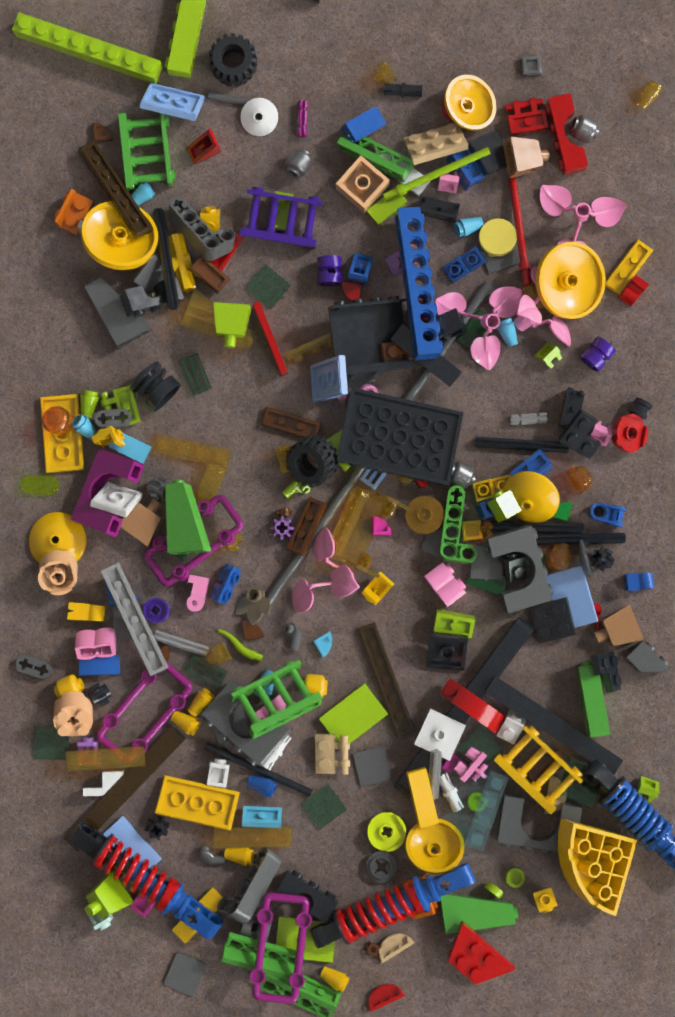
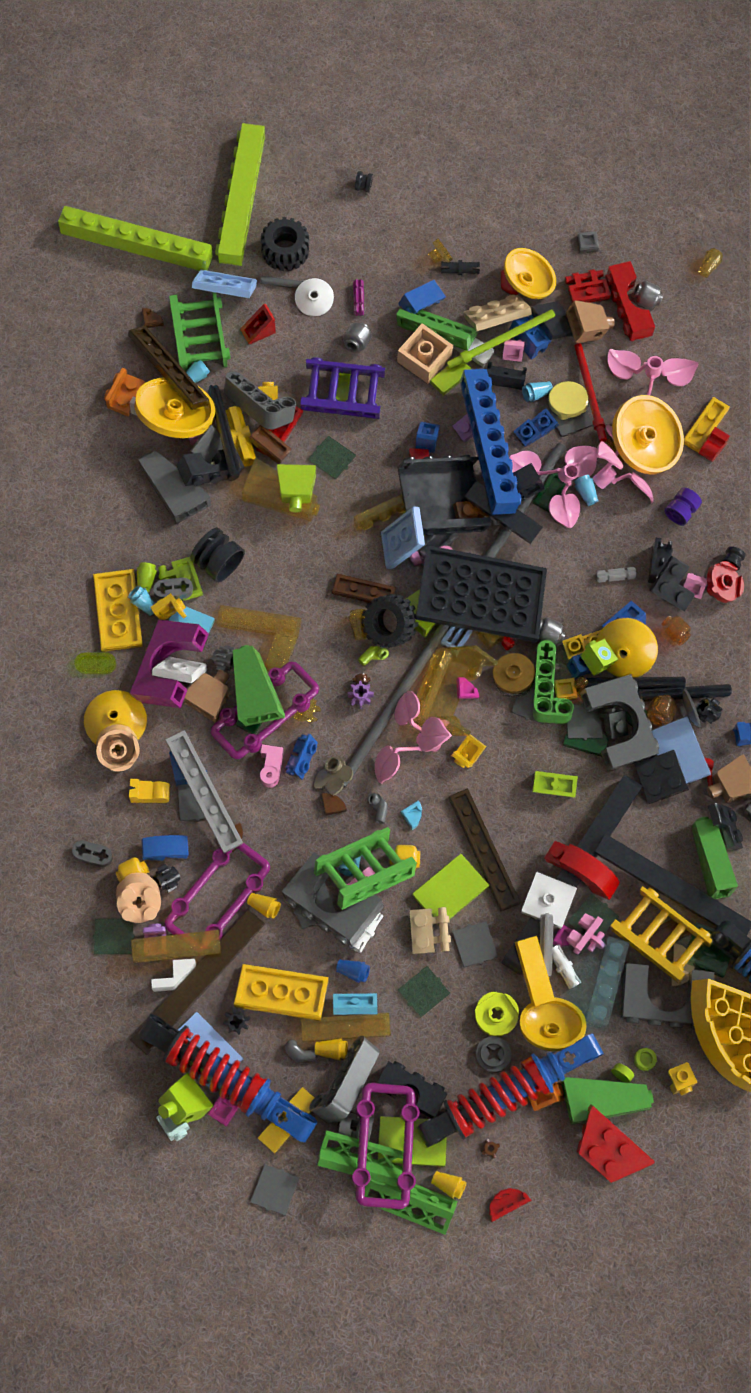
camera: 10 degrees left, 15 degrees down
clear orange hair [42,406,73,436] -> none
bright pink brick [75,628,116,660] -> none
dark purple wheel [143,598,171,623] -> none
light grey axle [154,630,209,656] -> none
clear green tile [180,353,212,396] -> none
clear green tile [185,654,228,688] -> none
yellow cone [187,688,215,717] -> none
black bar [204,742,313,797] -> none
clear yellow tile [207,642,232,665] -> none
white bracket [207,758,230,788] -> none
lime animal [218,629,263,662] -> none
red tile [253,301,288,376] -> none
reddish brown tile [286,497,327,557] -> none
dark purple wheel [317,255,342,286] -> none
tan tile [379,933,415,963] -> none
bright pink brick [423,562,466,607] -> none
black plate [426,632,468,671] -> none
lime tile [467,792,487,812] -> none
black axle [474,437,569,453] -> none
white bracket [497,710,526,745] -> none
lime tile [534,342,562,369] -> none
green tile [552,502,573,522] -> none
blue piece [587,503,627,528] -> none

